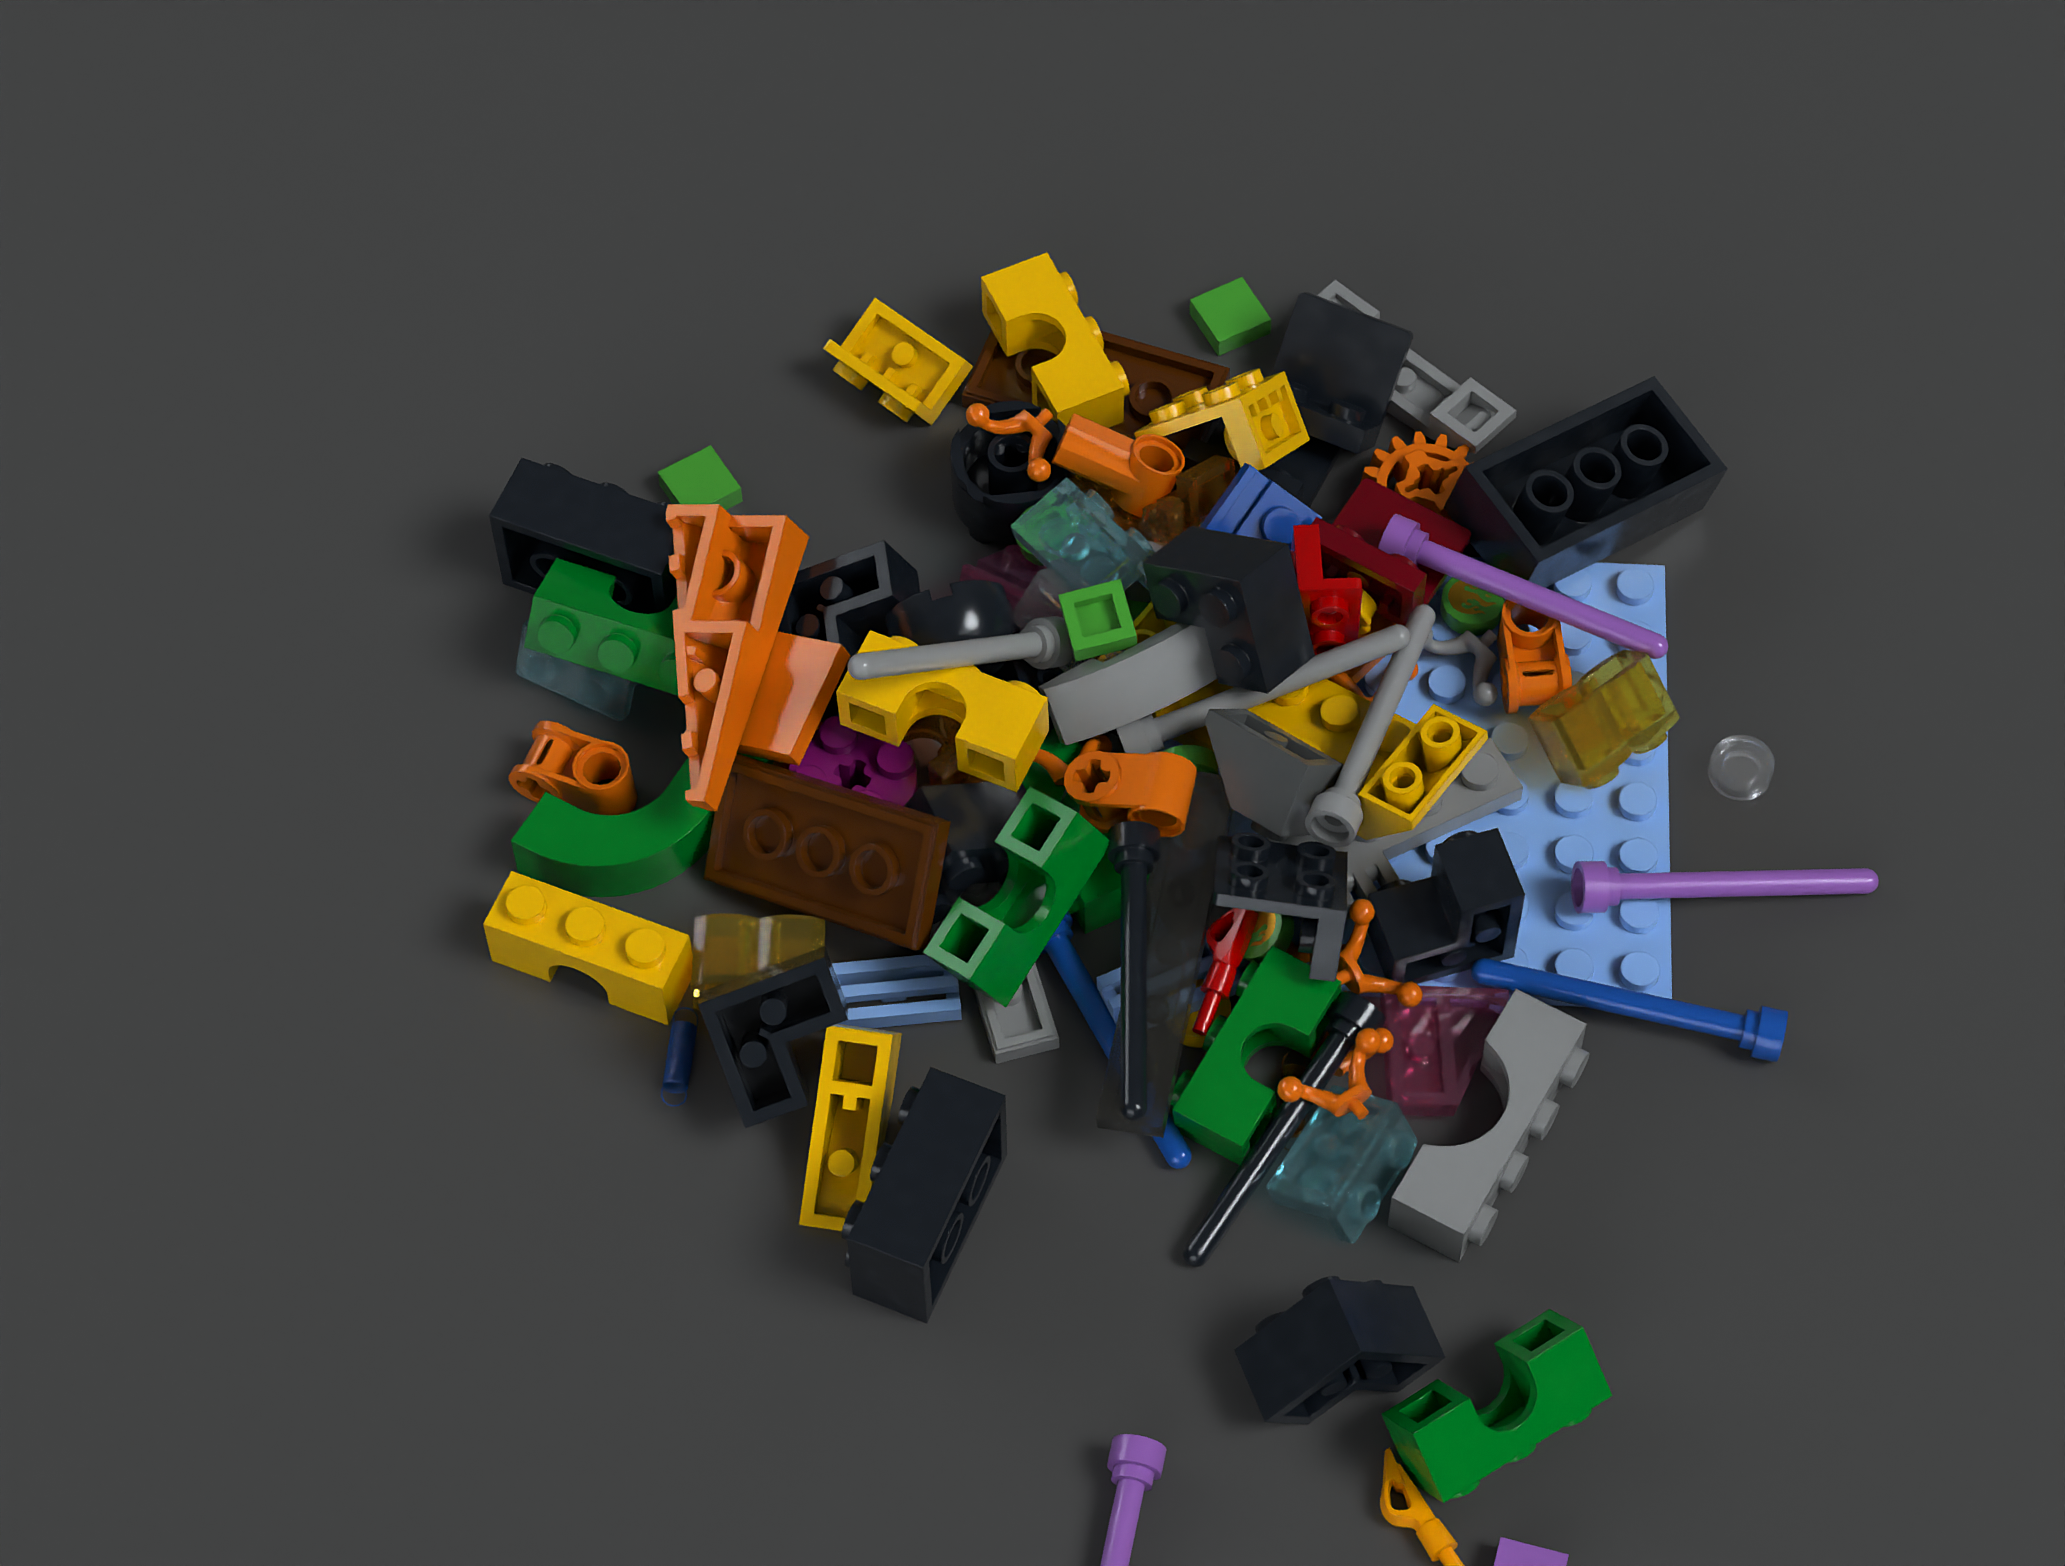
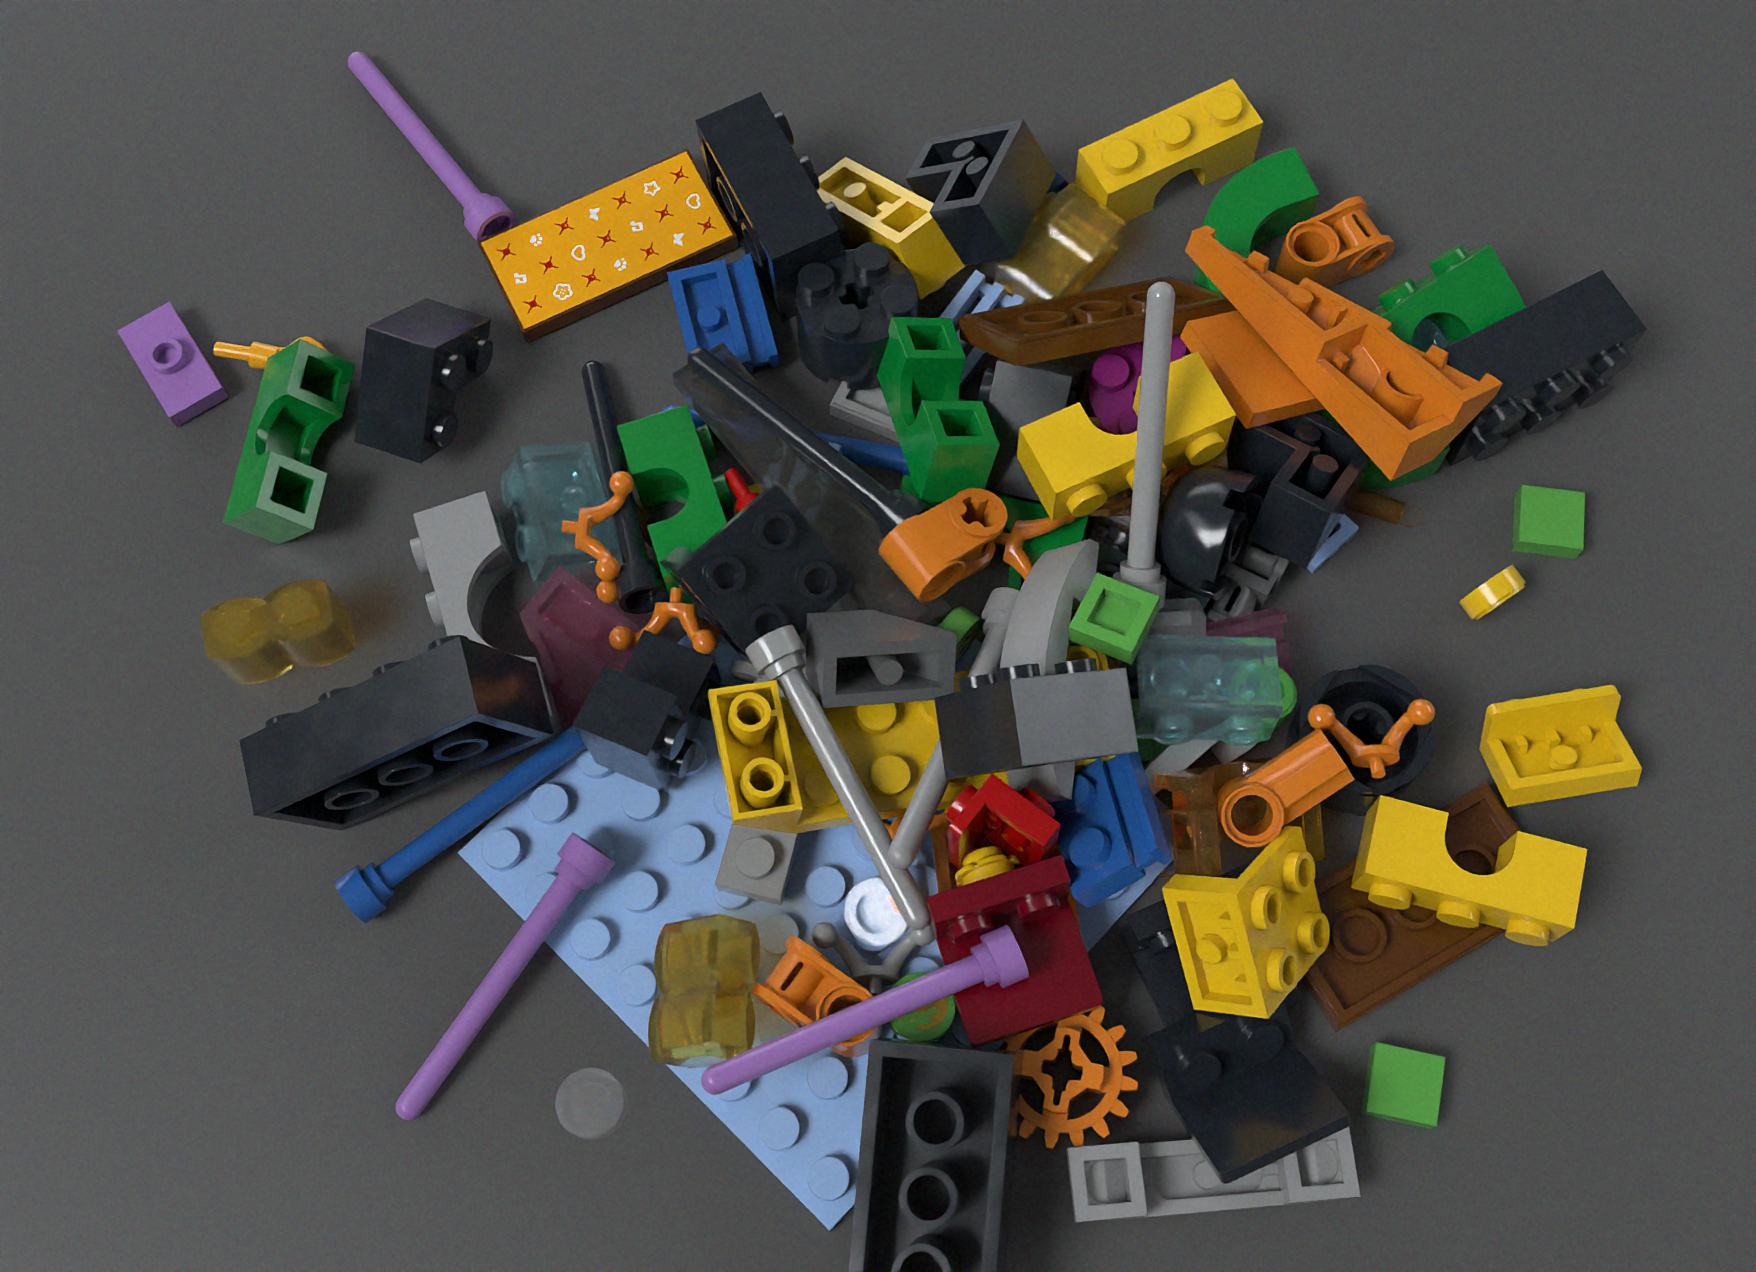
camera: 135 degrees right, 10 degrees up
none -> clear yellow brick [200,580,356,684]
none -> black brick [239,635,555,831]
none -> light orange tile [477,149,739,343]
none -> blue plate [667,253,780,386]
none -> black brick [796,243,918,390]
none -> clear tile [844,875,910,946]
none -> yellow tile [1459,564,1526,621]

